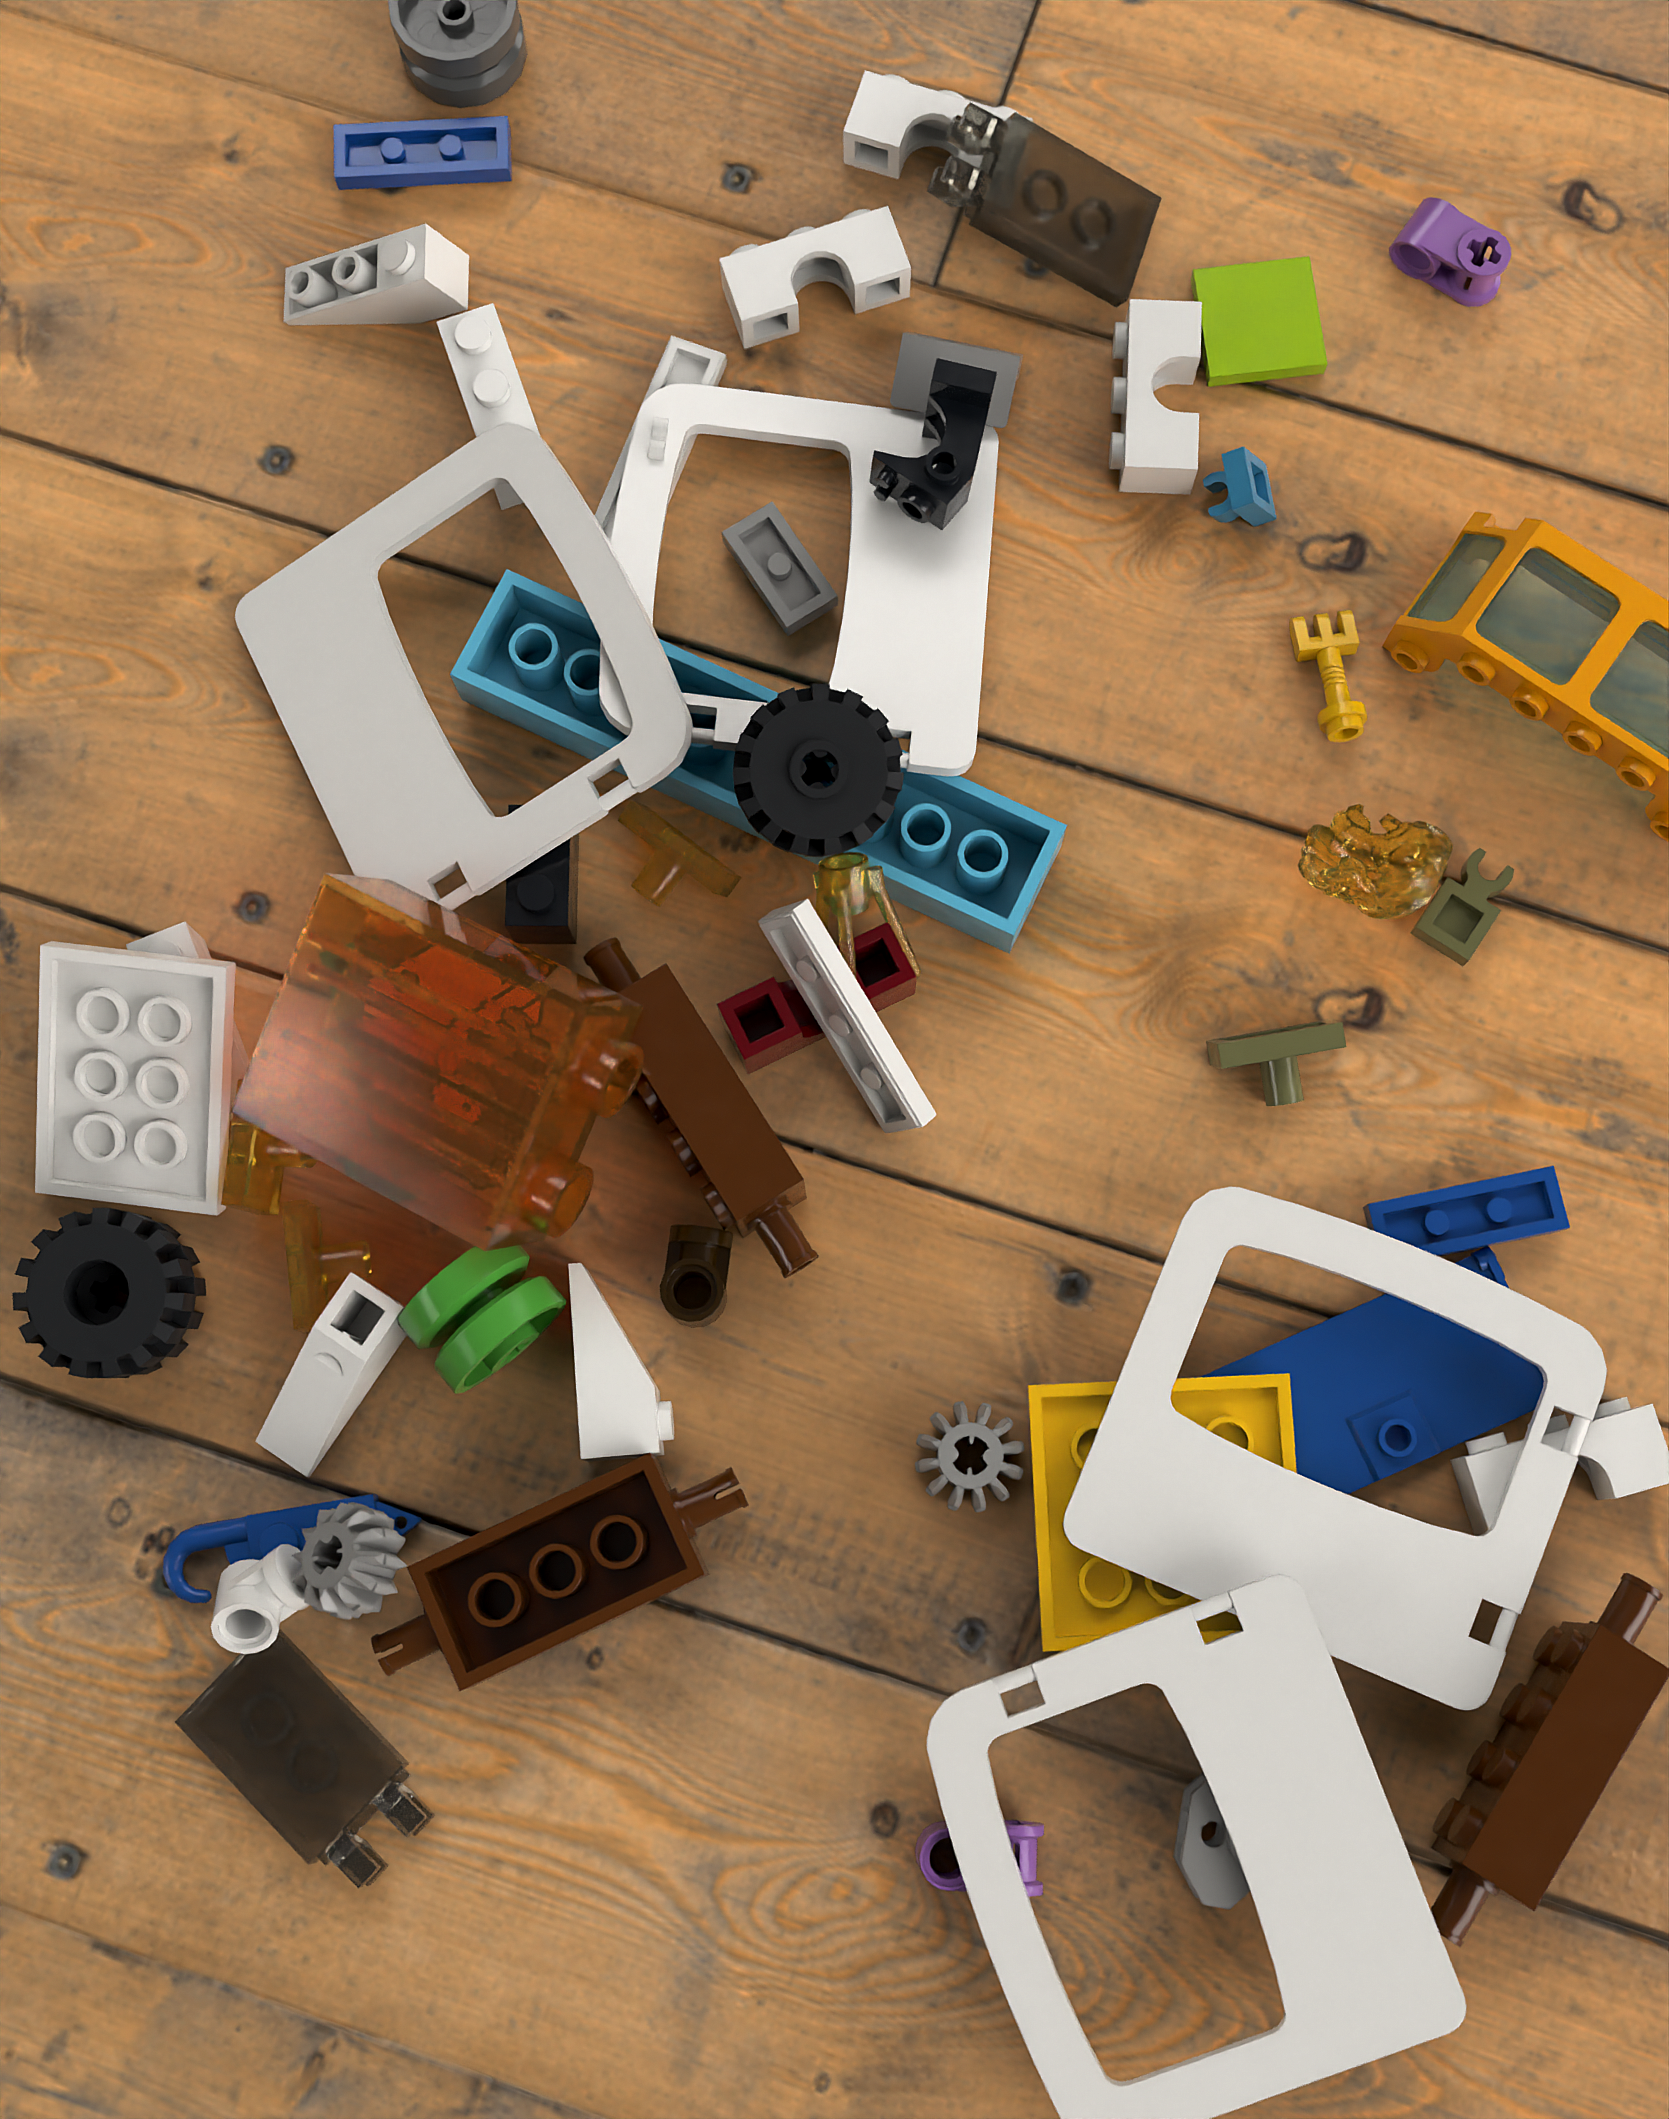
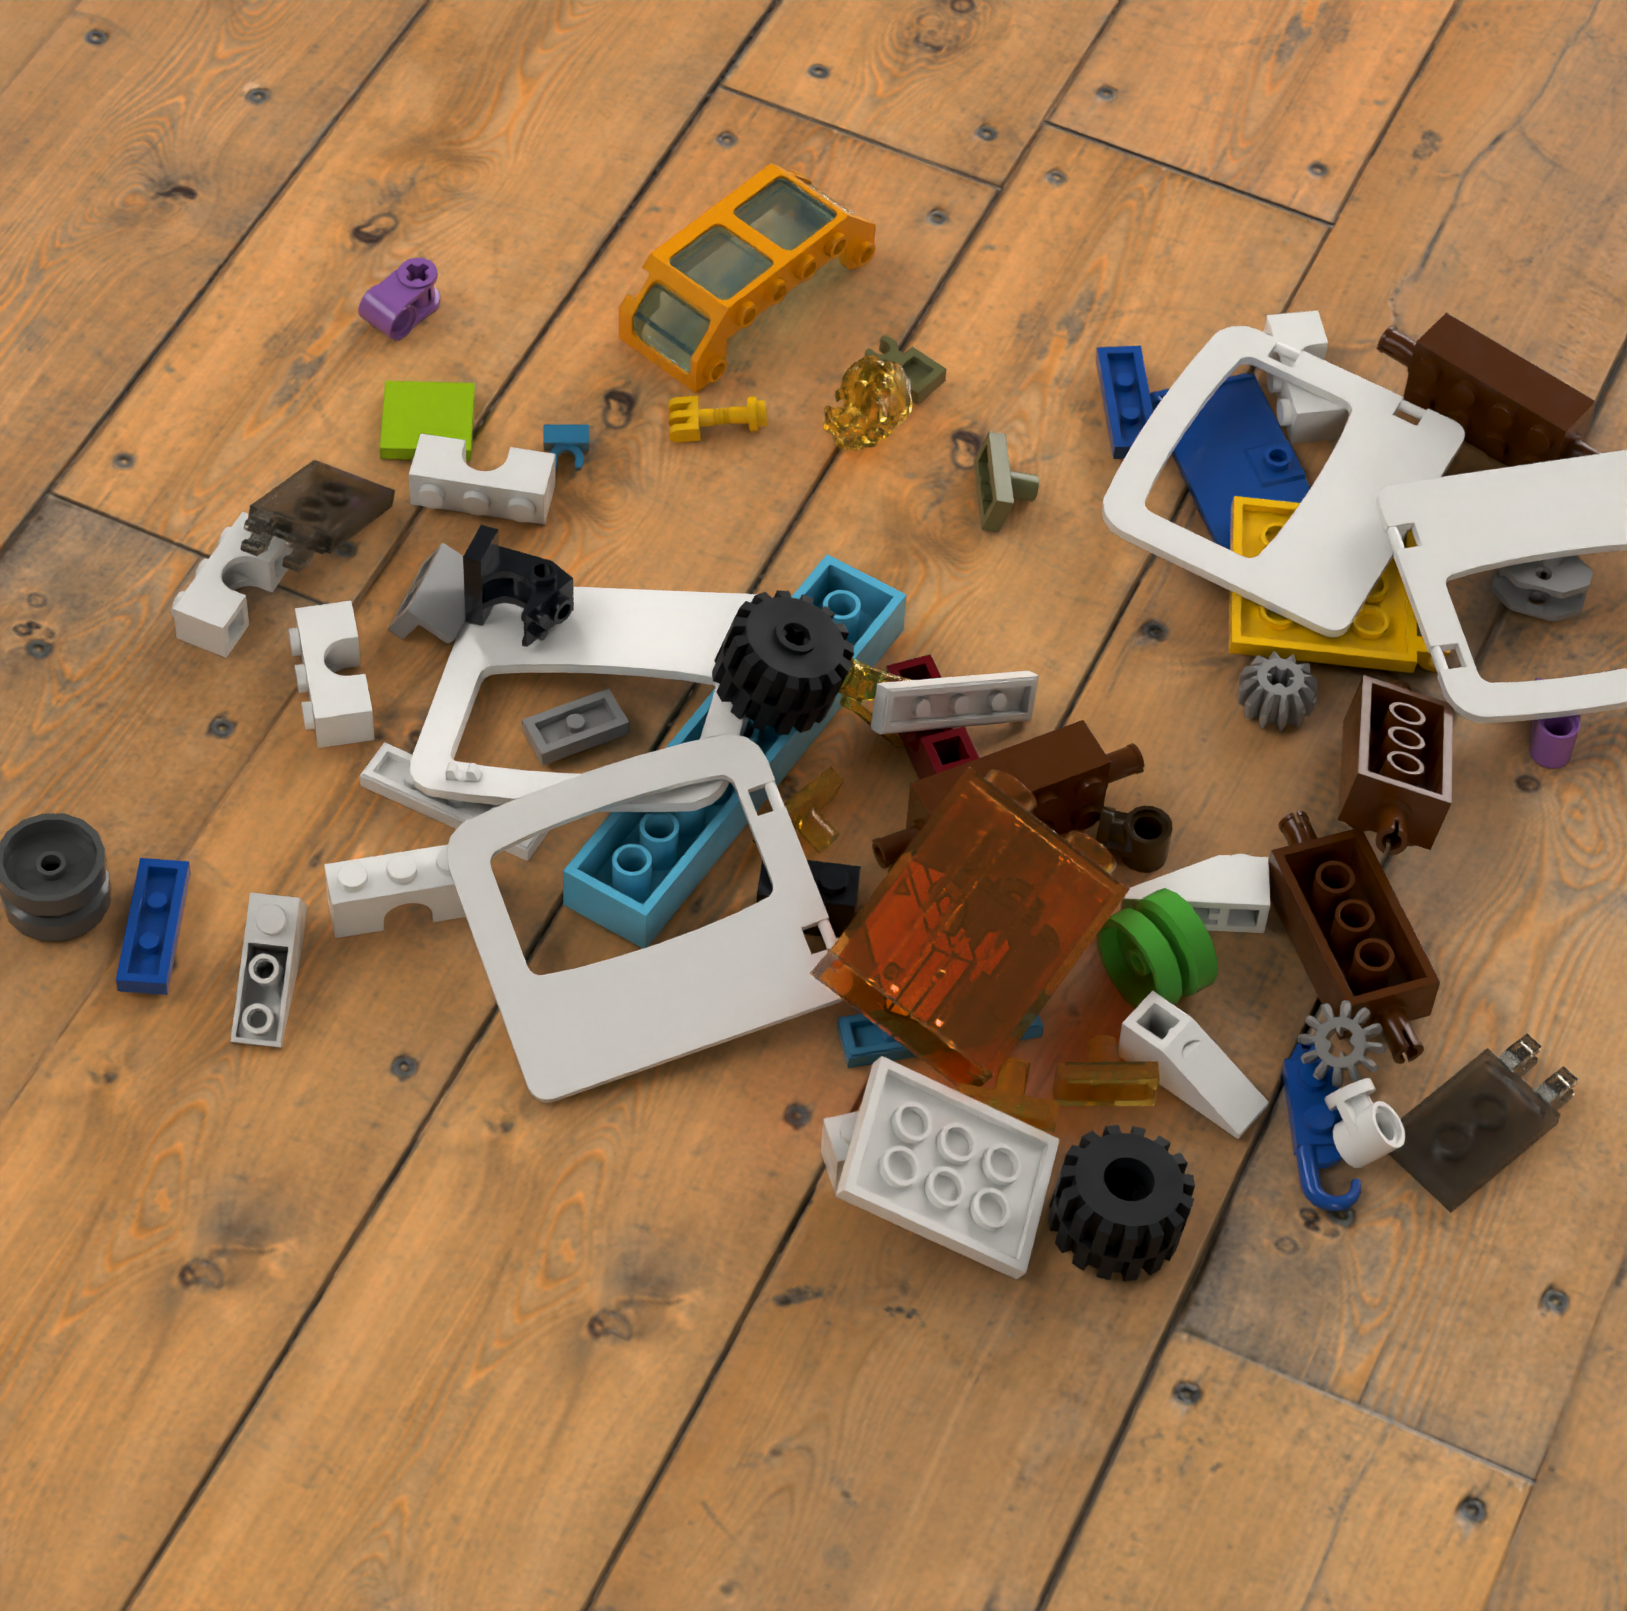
camera: 90 degrees left, 25 degrees down
none -> reddish brown brick [1338,675,1453,855]

